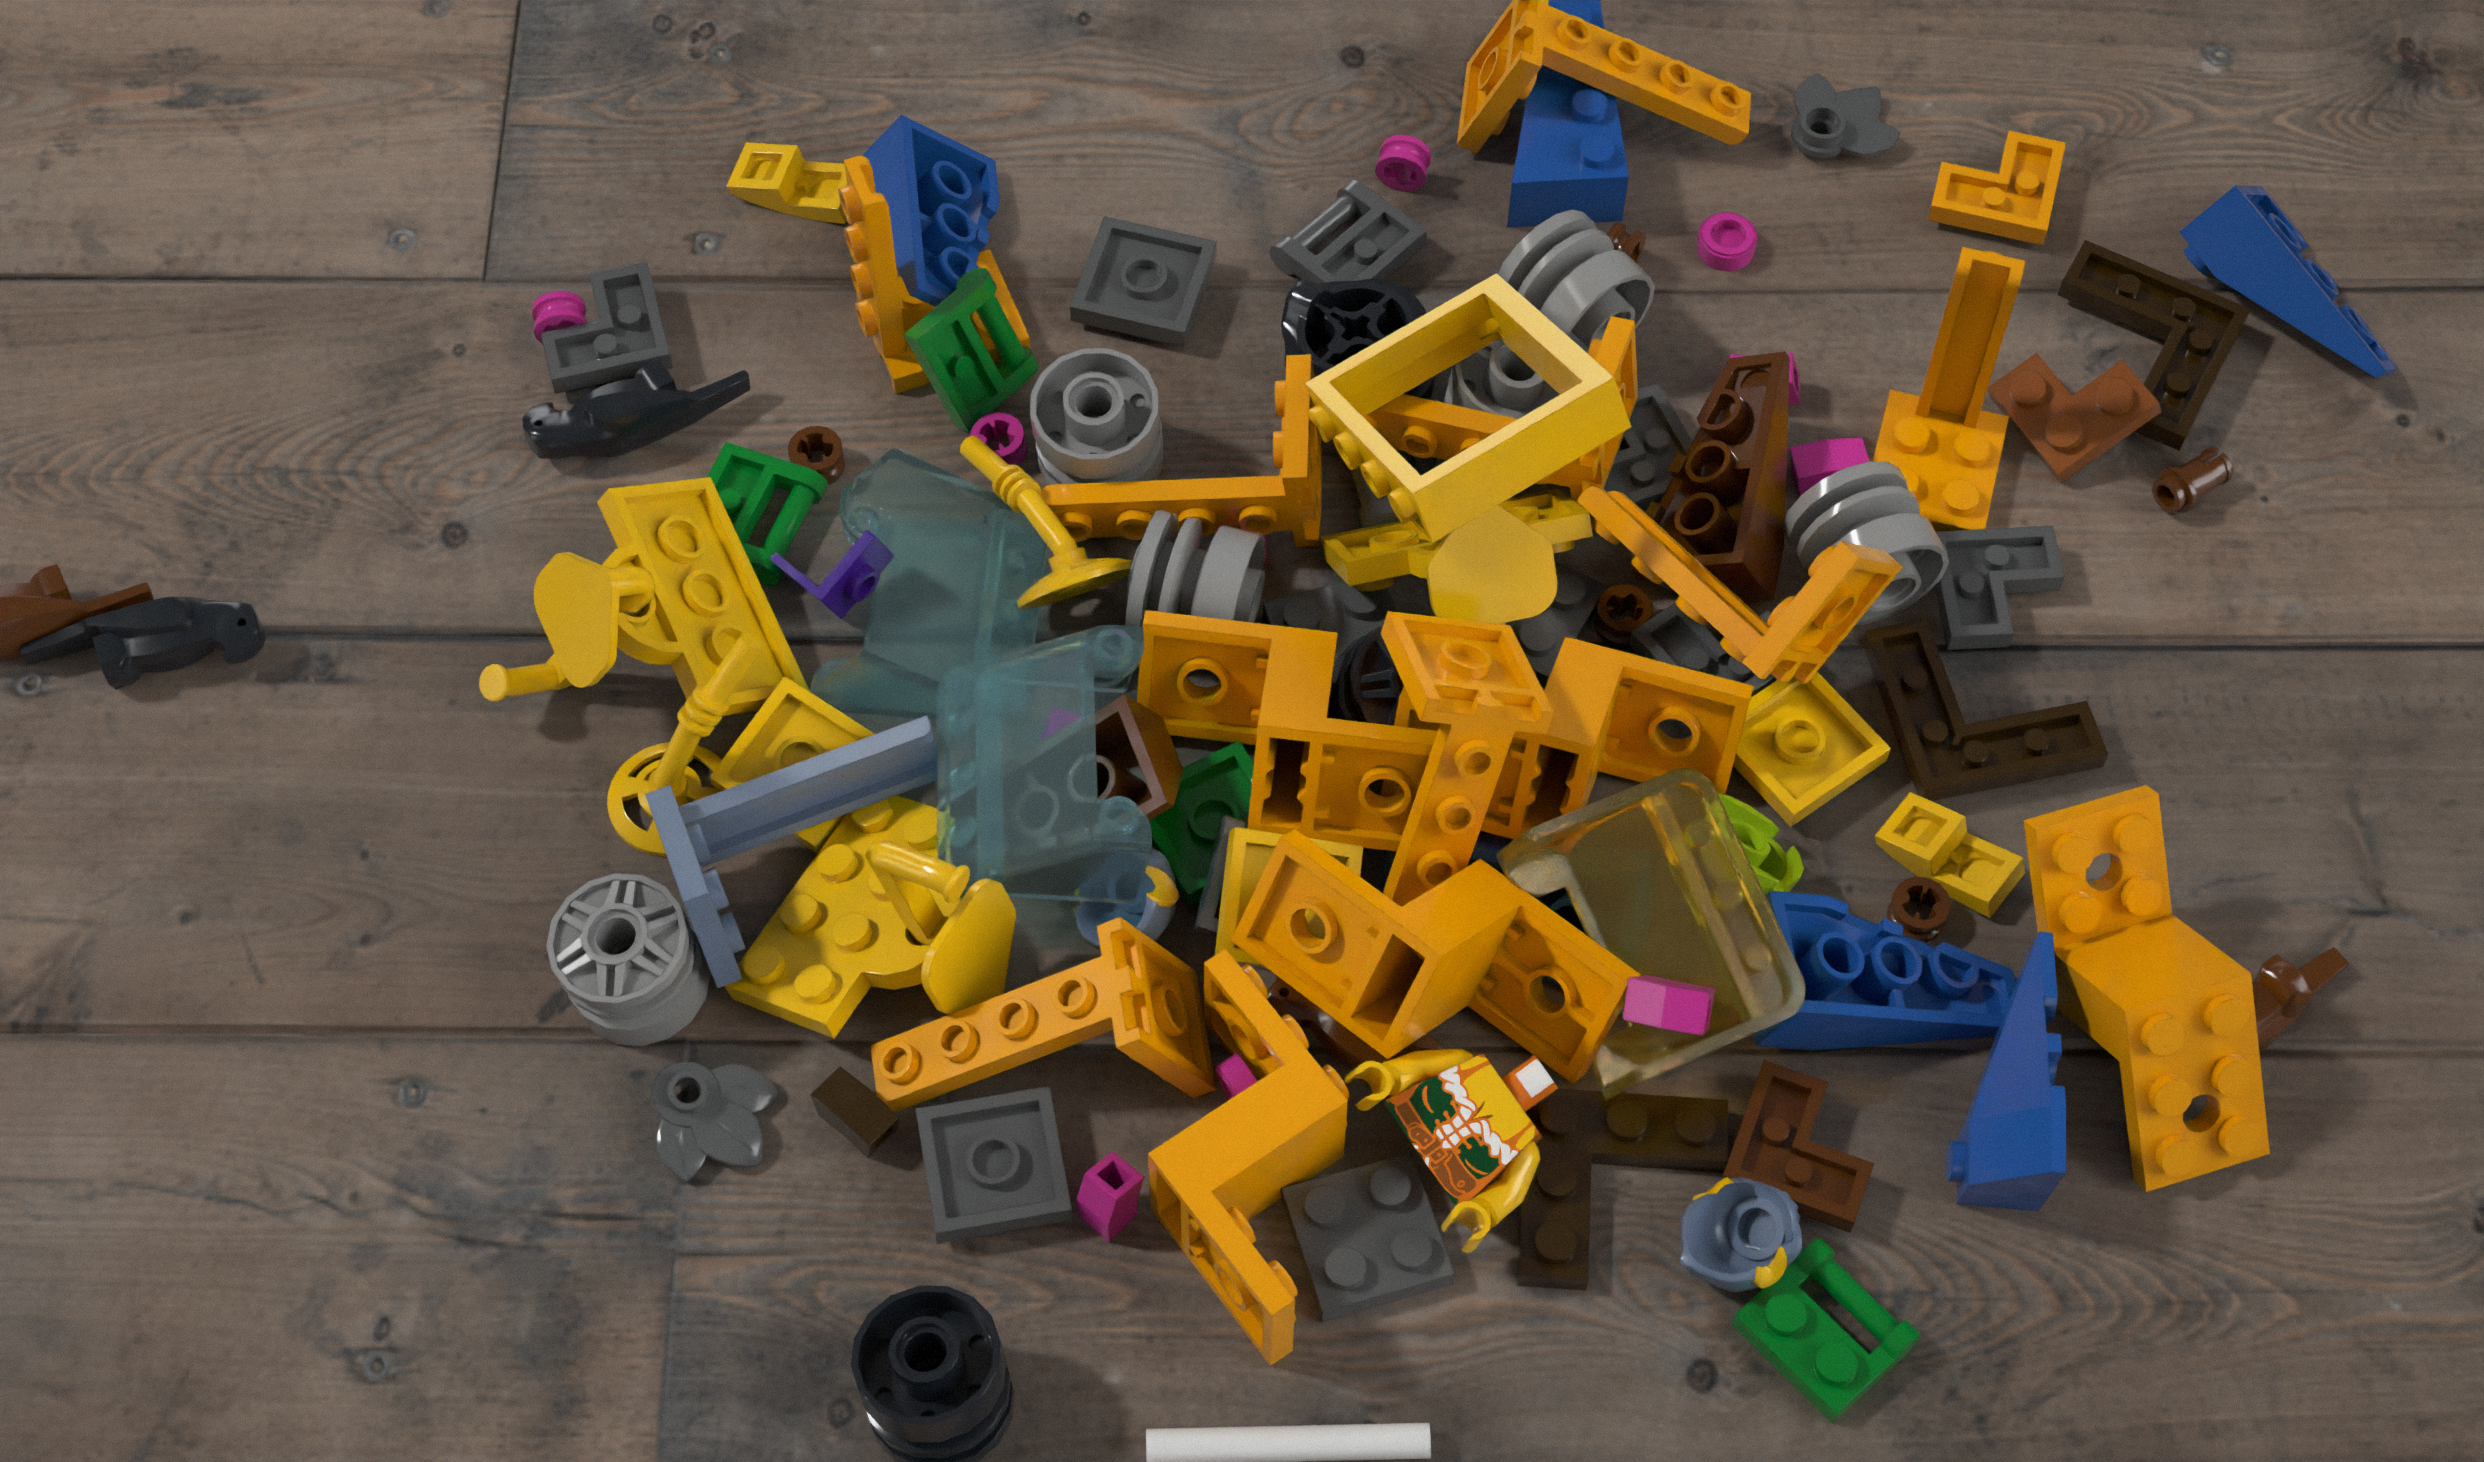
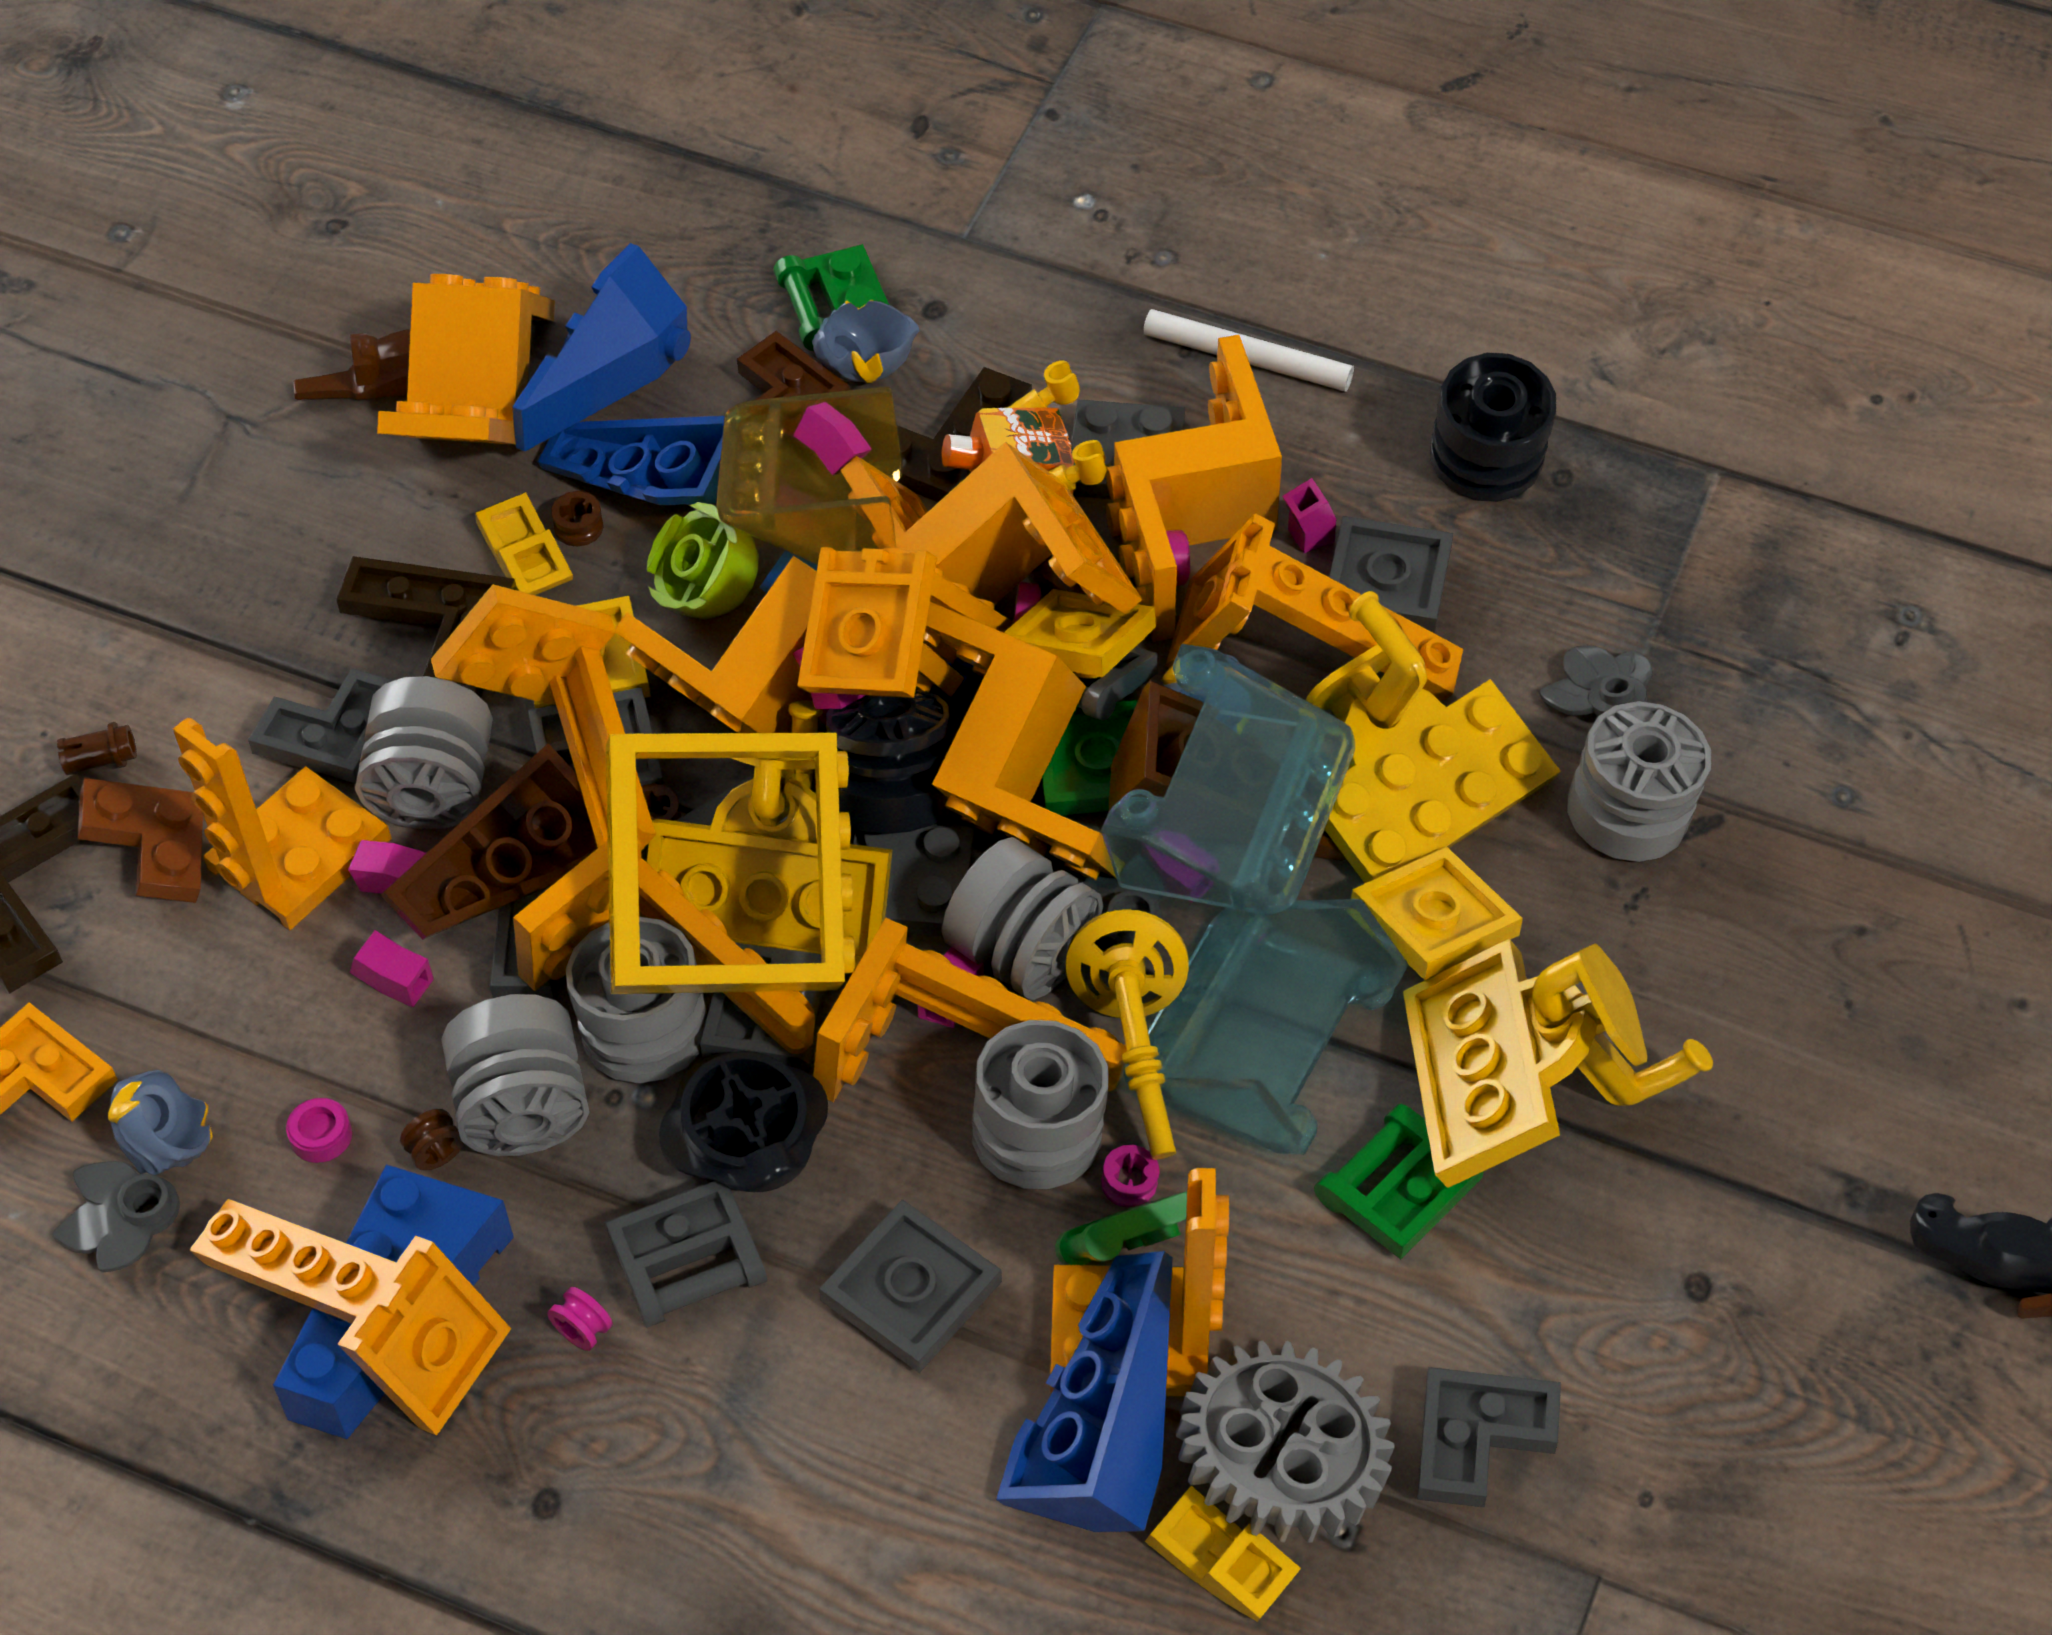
camera: 155 degrees left, 5 degrees down
black animal [522,359,751,459] -> none
dark pink bush [531,291,587,344] -> none
yellow dish [607,632,764,857] -> none
sand blue bracket [645,715,944,988] -> none
dark purple bracket [770,530,895,620] -> none
reddish brown bush [788,426,845,485] -> none
dark brown piece [810,1066,899,1158] -> none
none -> sand blue hair [108,1070,213,1175]
none -> light grey gear [1176,1341,1395,1543]

